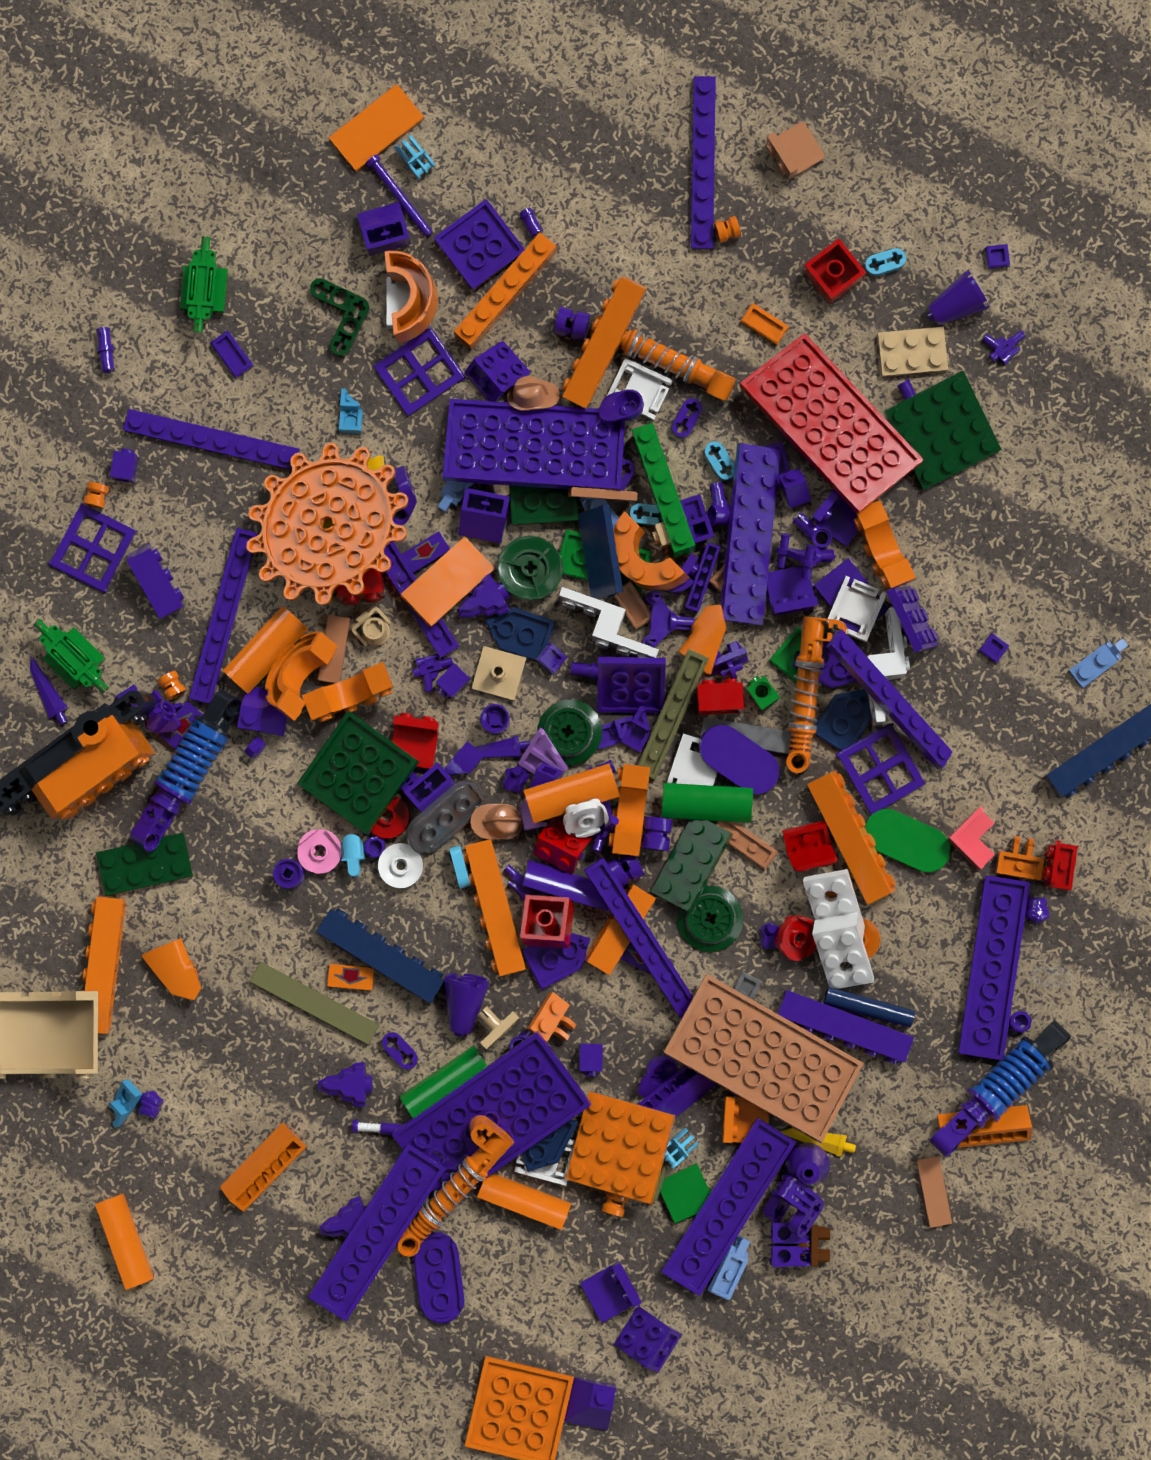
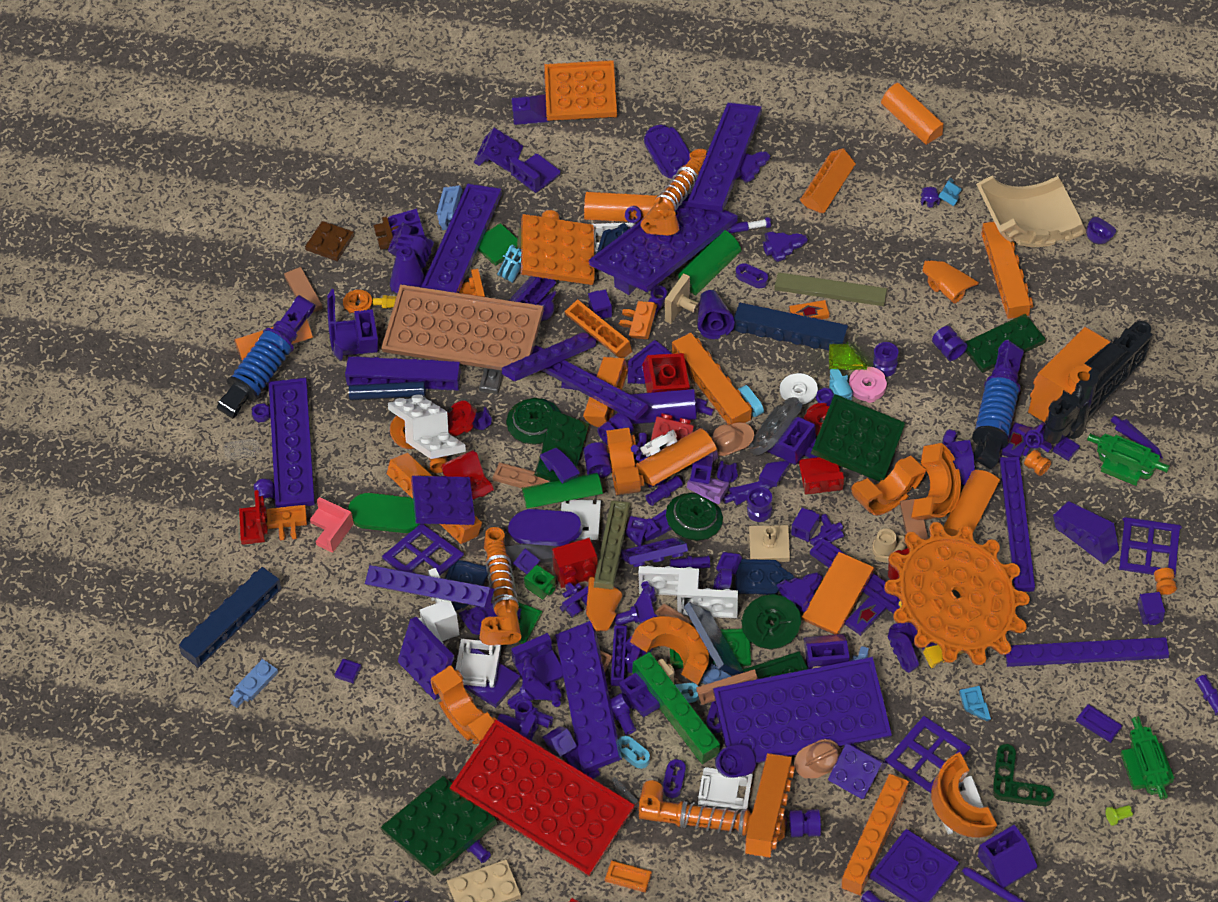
camera: 165 degrees right, 30 degrees down
none -> reddish brown plate [305,221,354,262]
none -> dark purple piece [327,289,378,361]
none -> orange gear [343,290,373,314]
none -> dark purple plate [411,476,475,525]
none -> dark purple plate [502,332,596,382]
none -> dark purple tile [513,548,540,574]
none -> dark purple slope [540,448,580,484]
none -> orange brick [564,299,632,358]
none -> clear piece [612,777,639,813]
none -> dark purple bush [625,206,642,223]
none -> dark purple beam [713,569,732,590]
none -> clear neon green slope [828,341,867,370]
none -> dark purple wheel [932,326,967,361]
none -> lime piece [1105,805,1133,826]

